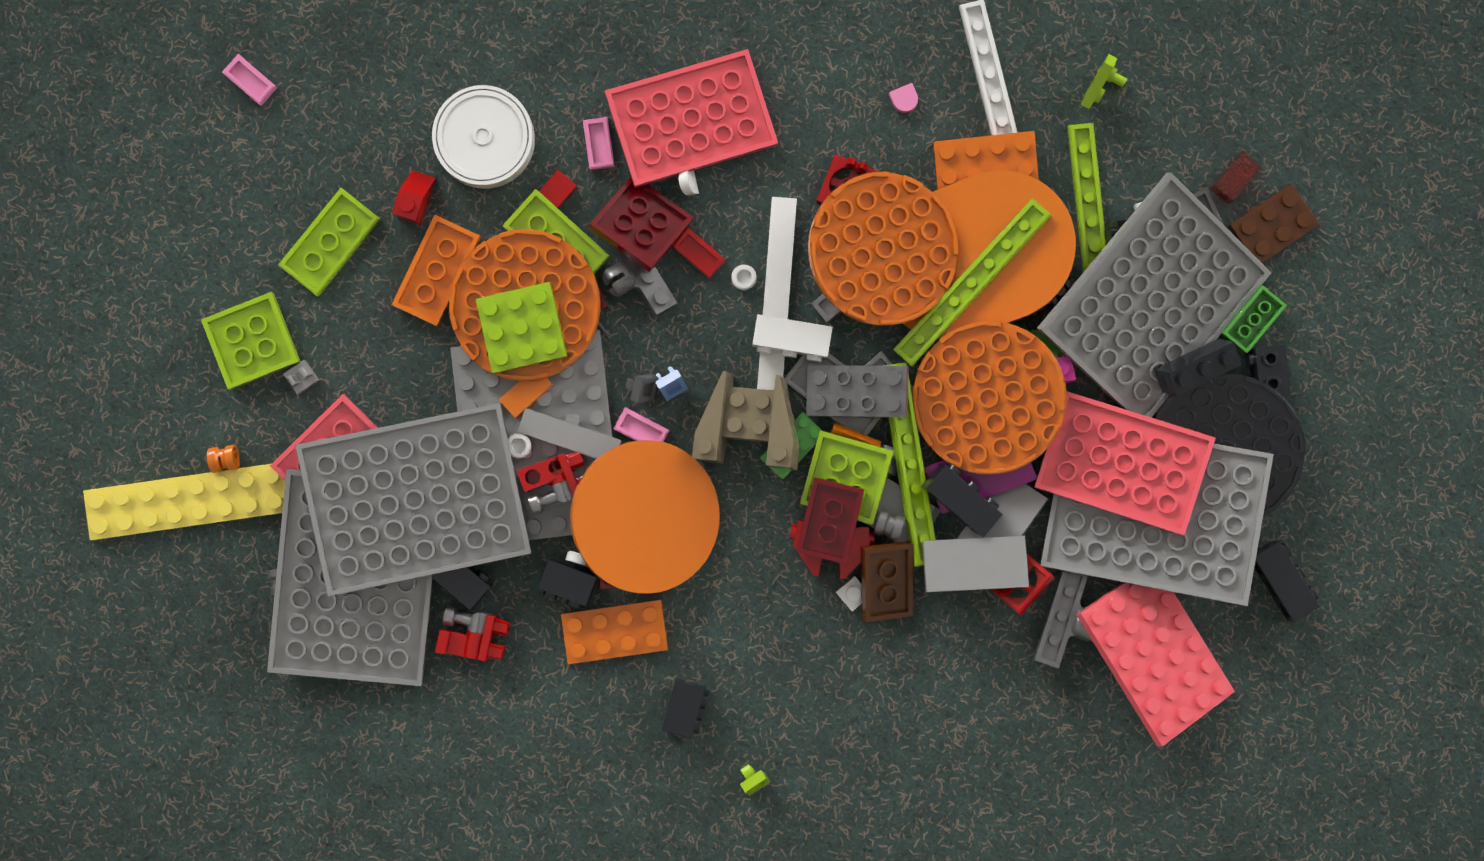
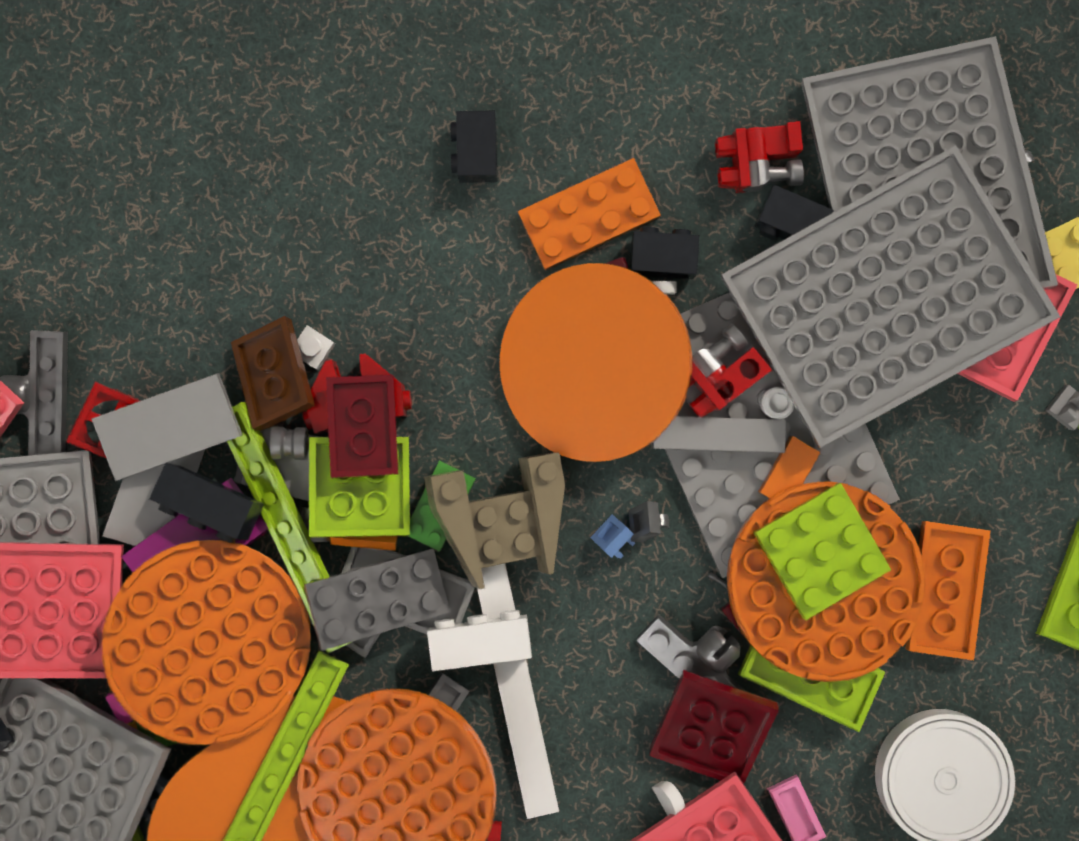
camera: 165 degrees right, 0 degrees up
red slope [392,170,437,225] -> none
red tile [539,170,577,209] -> none
bright pink tile [614,407,670,442] -> none
red tile [672,228,726,279] -> none
white tile [732,265,756,290] -> none
lime tile [740,764,771,796] -> none

